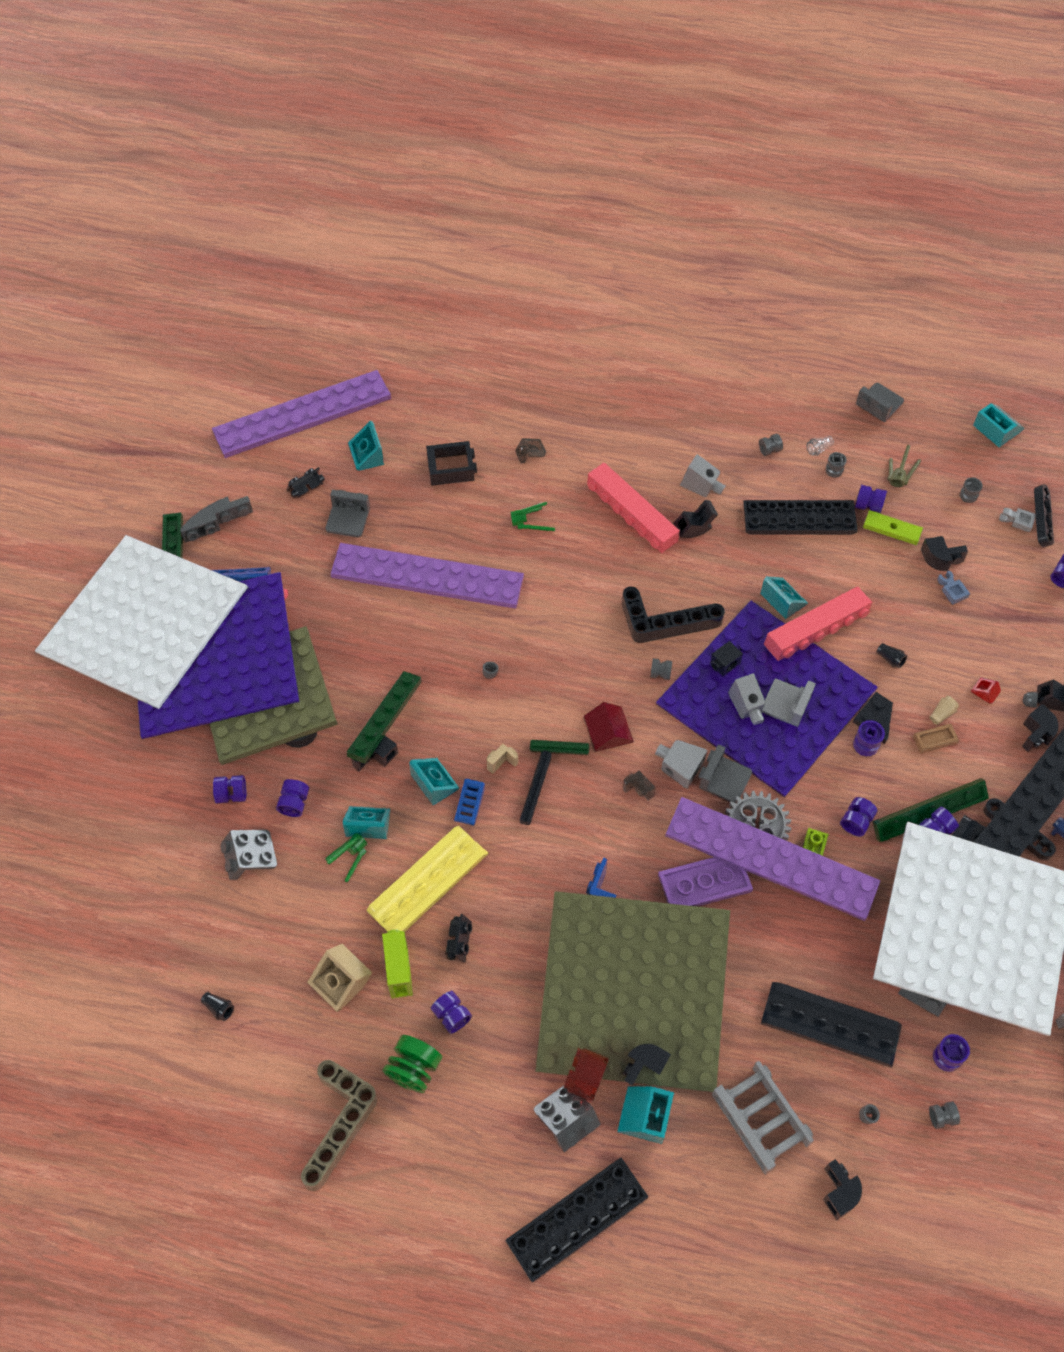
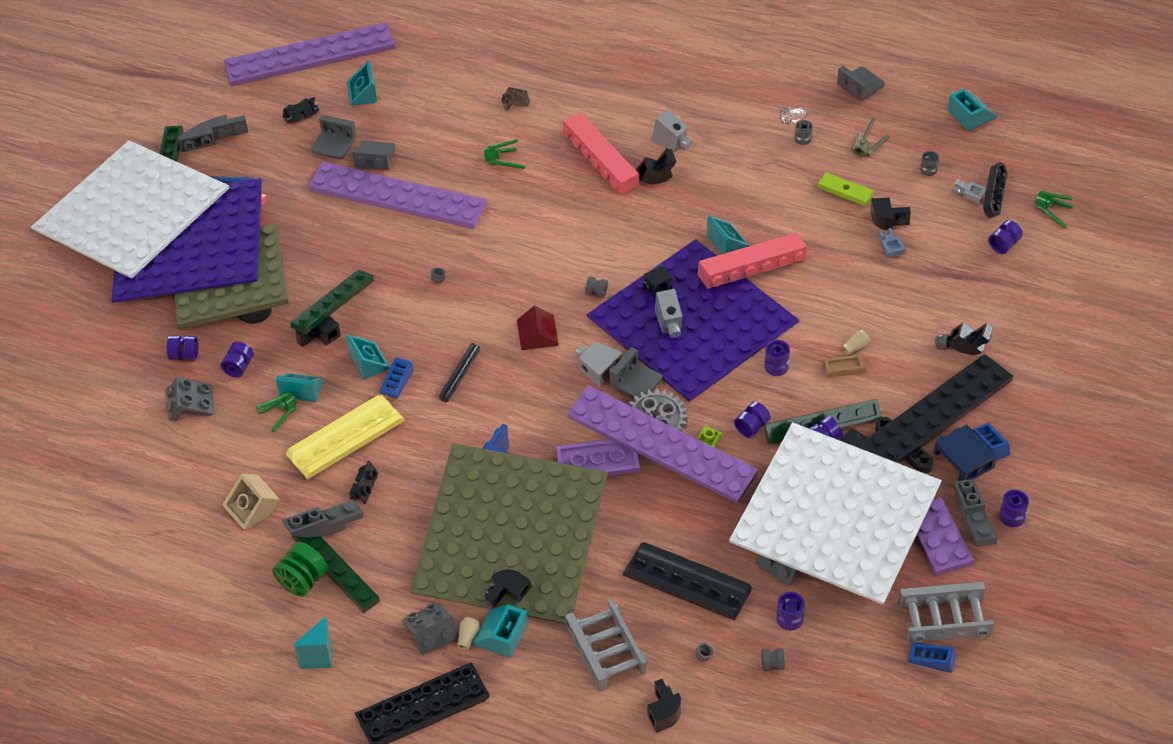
camera: 10 degrees right, 10 degrees down
black cone [201,992,234,1021] -> none
dark tan beam [301,1060,377,1191] -> none
lime window [382,929,413,999] -> none
black window [426,441,477,486] -> none
dark purple wheel [431,991,472,1034] -> none
tan bracket [486,744,518,774] -> none
dark green axle [530,740,590,755] -> none
clear red brick [564,1048,609,1102] -> none
black beam [622,586,725,643] -> none
clear smoke bracket [623,770,656,801] -> none
black plate [743,500,858,535] -> none
dark grey wheel [759,433,783,456] -> none
light grey bracket [761,679,816,727] -> none
black wing [853,692,893,744] -> none
dark purple wheel [855,484,887,513] -> none
black cone [877,643,908,668] -> none
red slope [971,677,1001,704] -> none
black brick [1022,704,1059,752] -> none
none -> dark grey slope [282,499,363,537]
none -> dark green plate [291,535,380,613]
none -> teal slope [294,617,332,669]
none -> dark grey bracket [352,140,395,170]
none -> tan cone [457,617,480,650]

